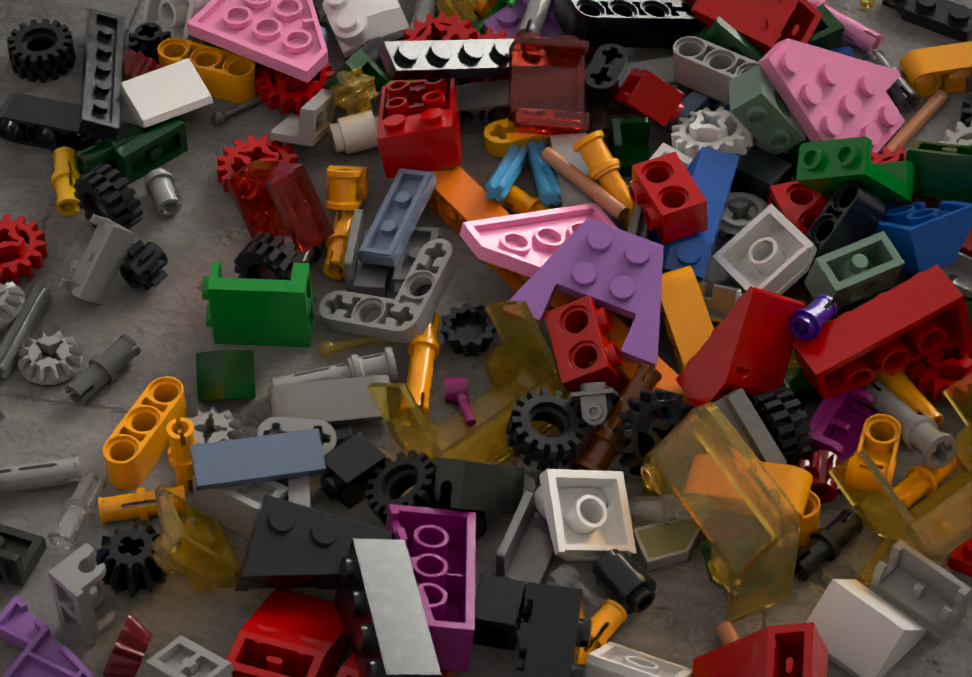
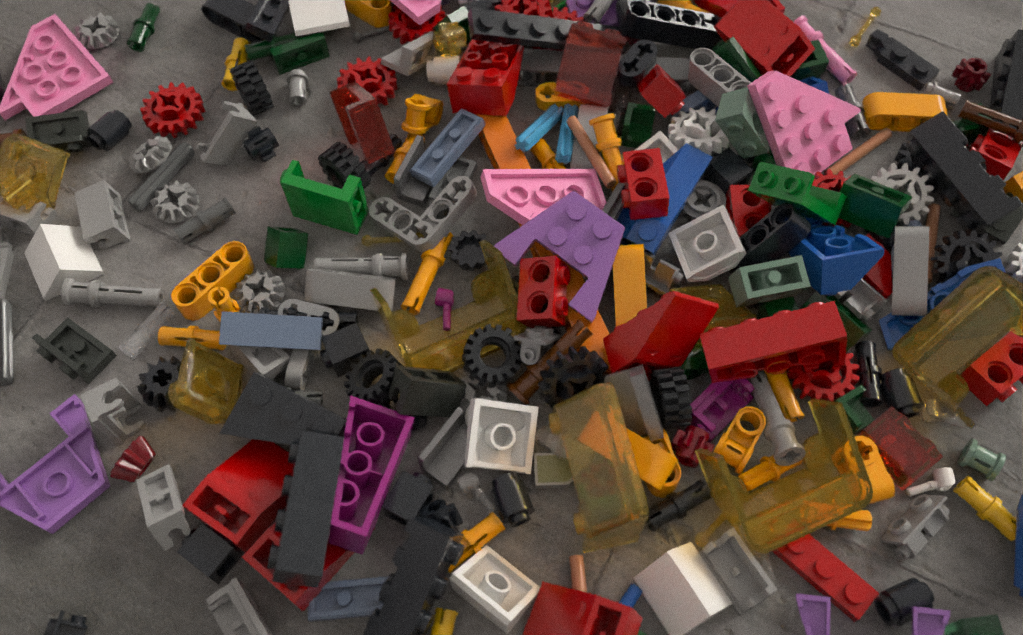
camera: 15 degrees right, 15 degrees up
dark purple pin [790,294,838,340] -> none

